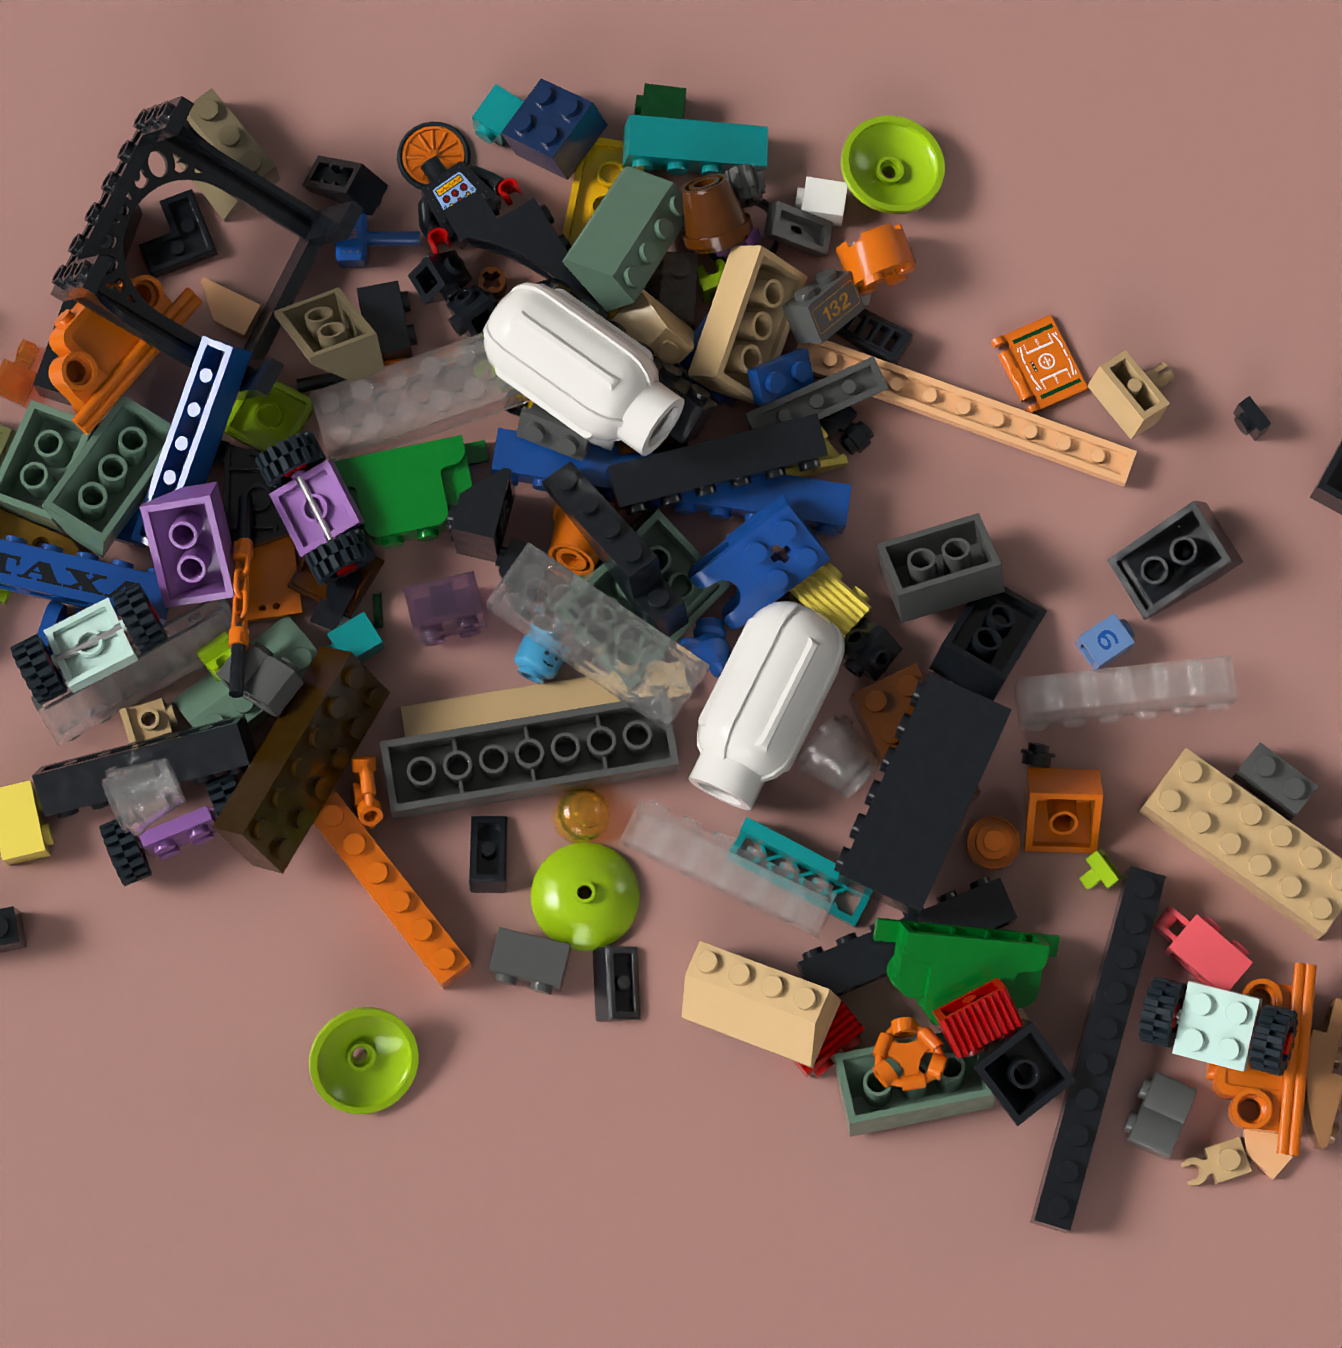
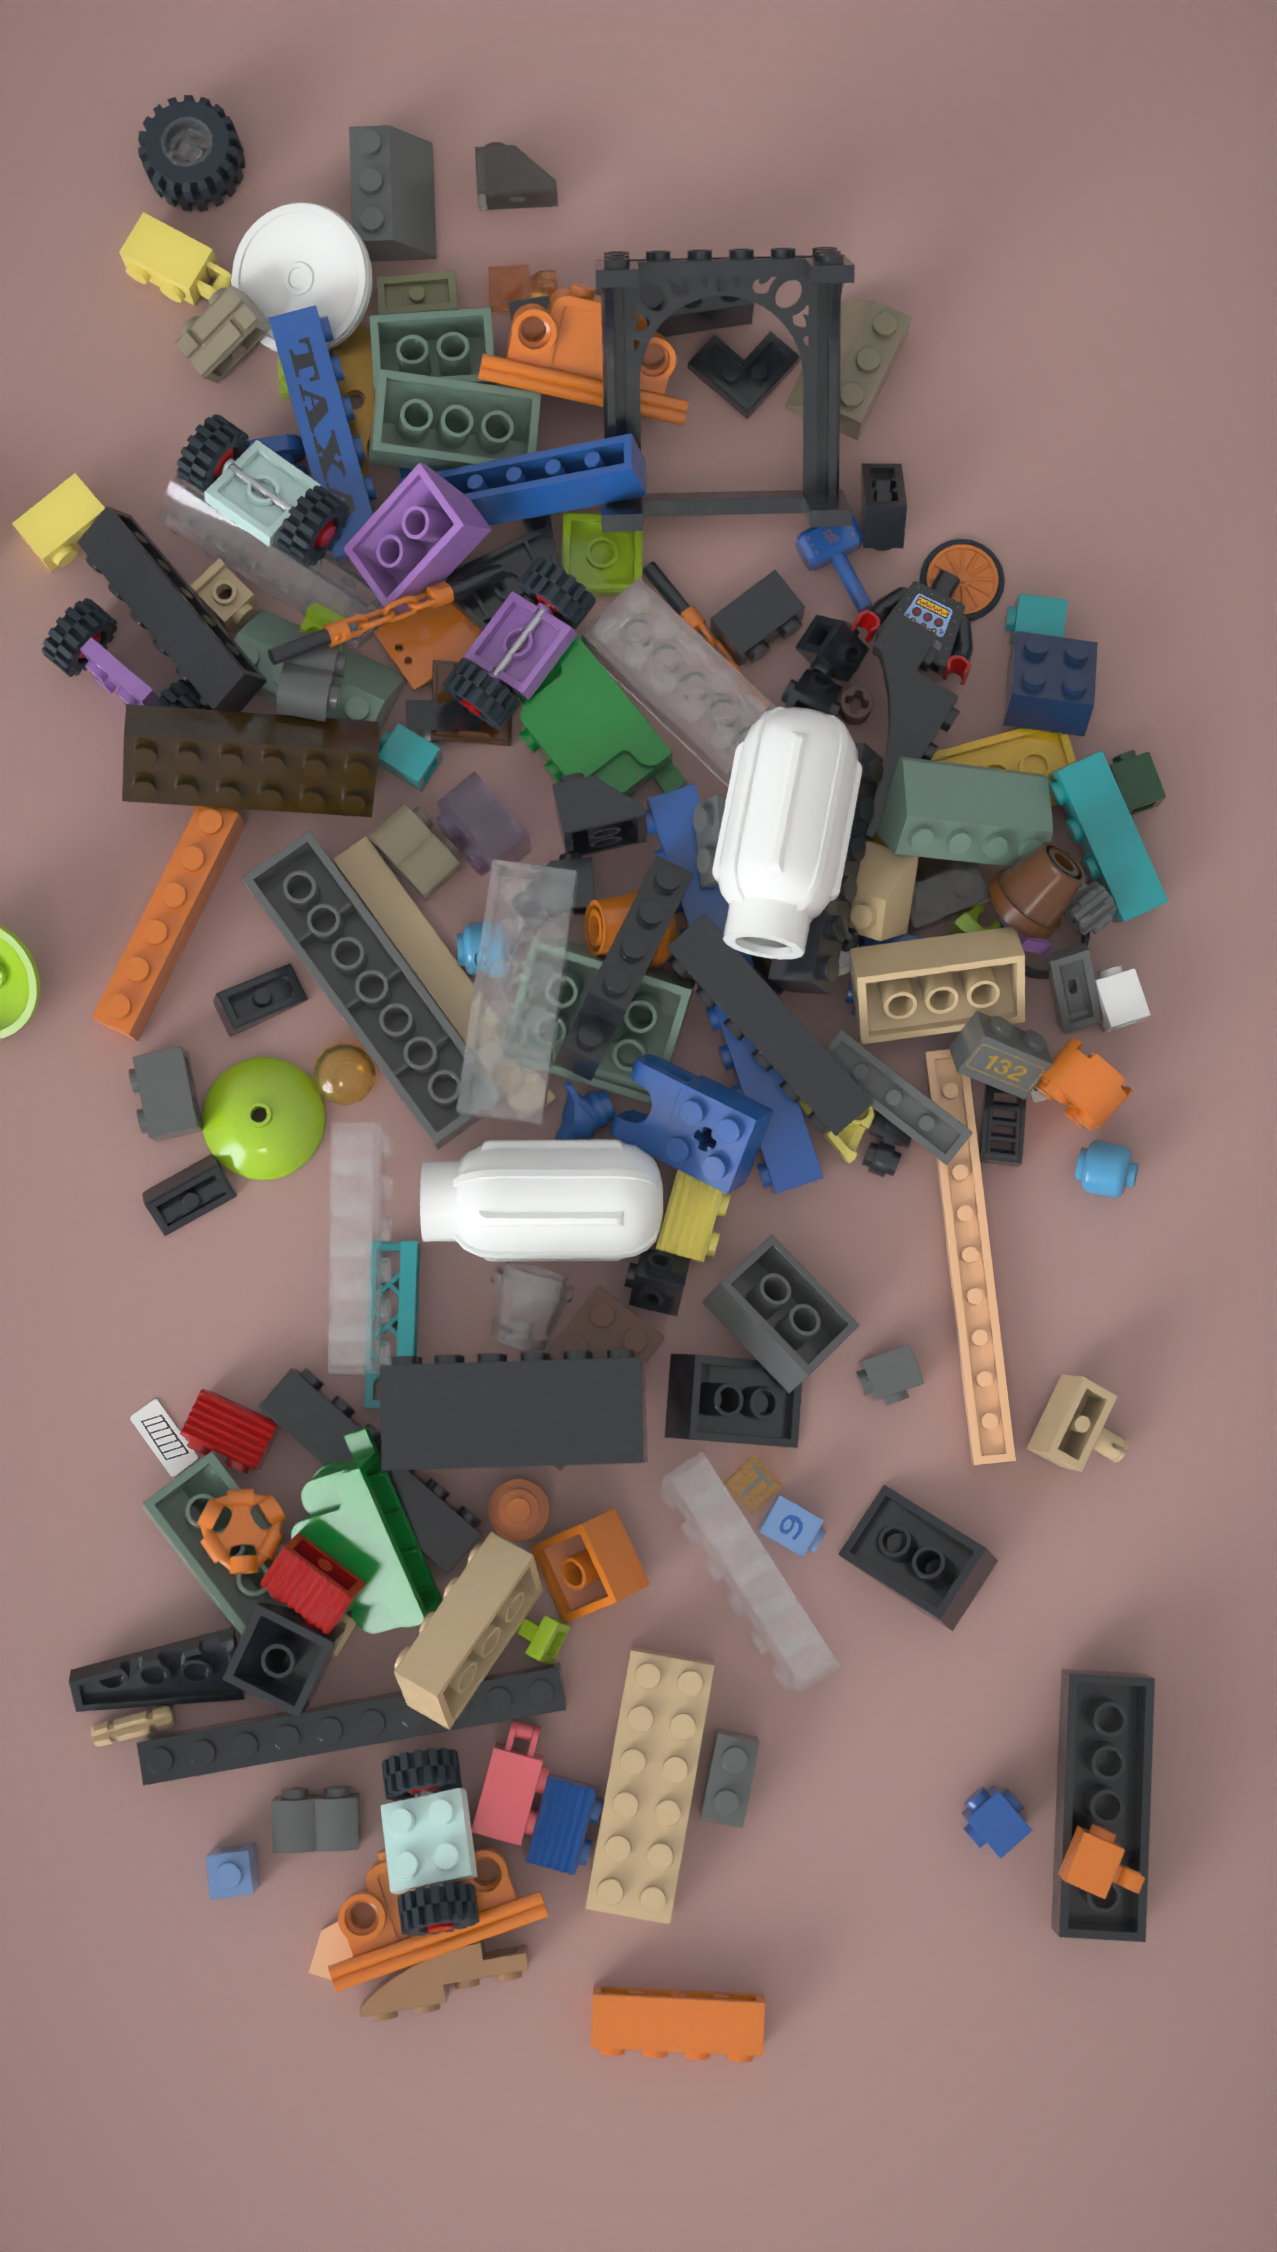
camera: 65 degrees right, 5 degrees up
clear piece [102,757,185,837] -> none
light nougat tile [201,277,262,339] -> none
dark tan slope [274,287,385,382] -> none
orange piece [351,755,383,829] -> none
clear green leg [372,592,384,629] -> none
tan slope [681,941,841,1068] -> none
blue plate [747,349,815,405] -> none
lime dish [841,115,945,214] -> none
orange piece [991,314,1088,414] -> none
black plate [1020,742,1056,768] -> none
tan plate [1181,1137,1252,1186] -> none
black plate [1233,396,1271,441] -> none
none -> black wing [69,1627,245,1712]
none -> tan axle [91,1705,175,1747]
none -> white sticker [130,1399,198,1477]
none -> medium blue brick [205,1842,260,1900]
none -> dark tan brick [368,804,461,901]
none -> tan brick [394,1532,543,1730]
none -> blue brick [525,1773,604,1875]
none -> clear yellow tile [723,1455,782,1514]
none -> dark grey brick [856,1344,924,1406]
none -> dark azure head [1075,1140,1139,1198]

